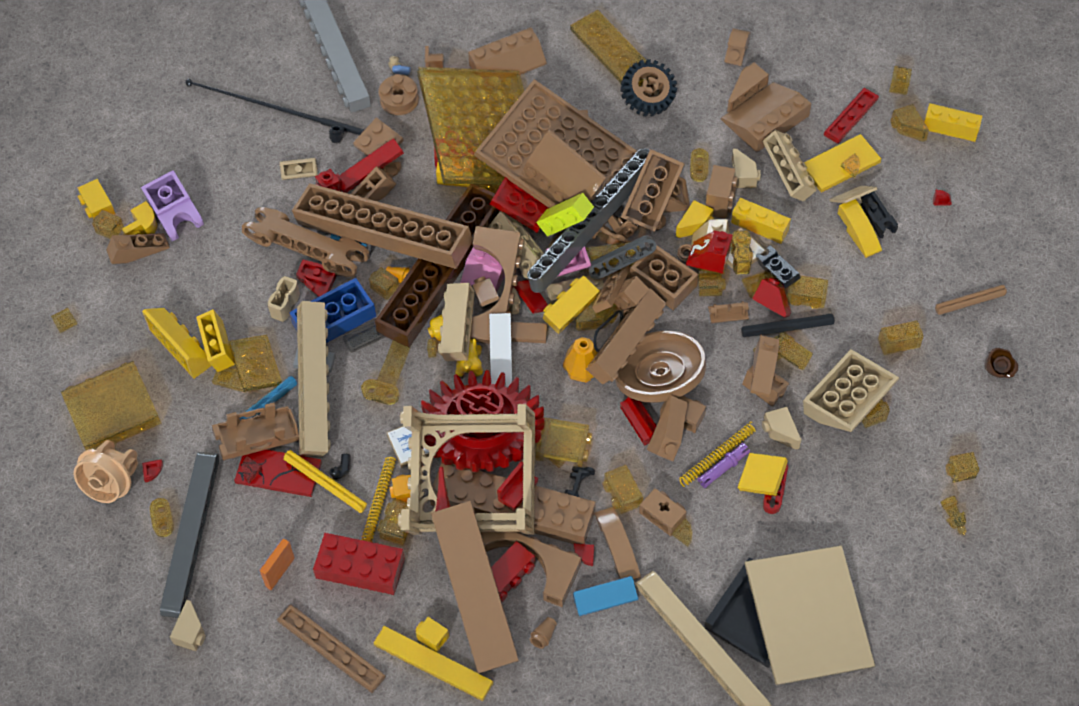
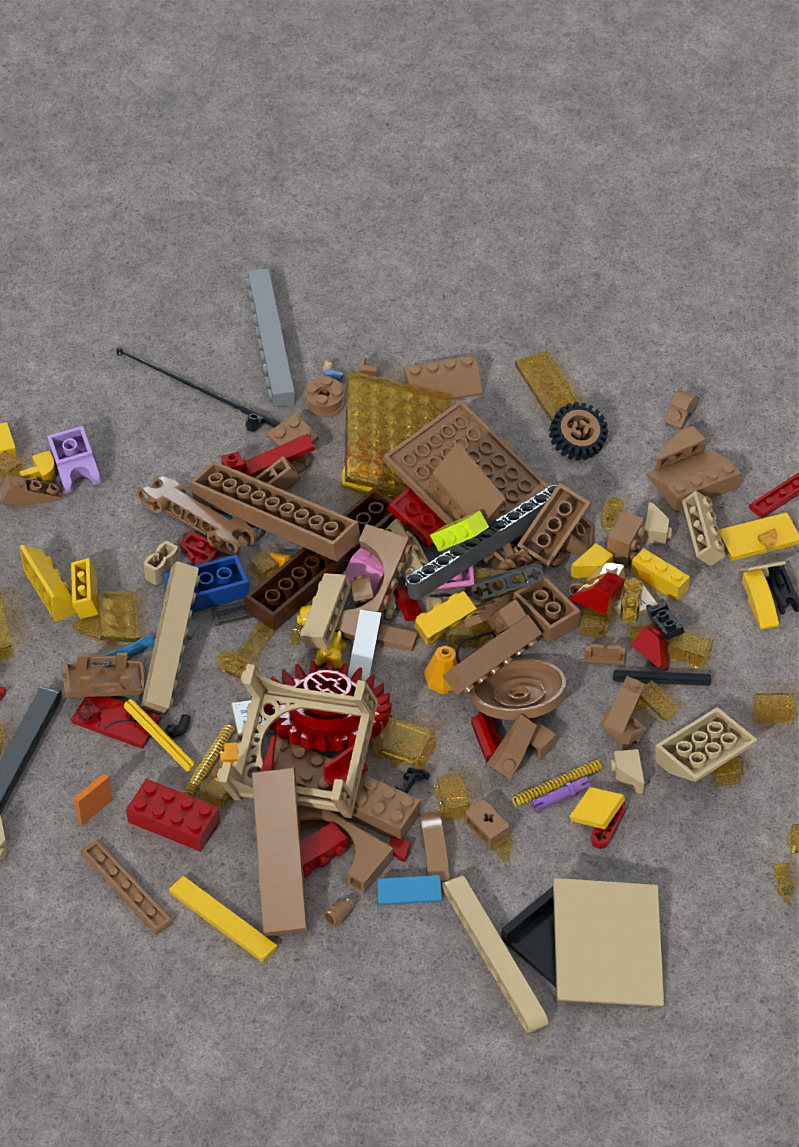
camera: 10 degrees right, 10 degrees down
tan slope [280,158,318,180] -> none
yellow brick [415,617,449,653] -> none

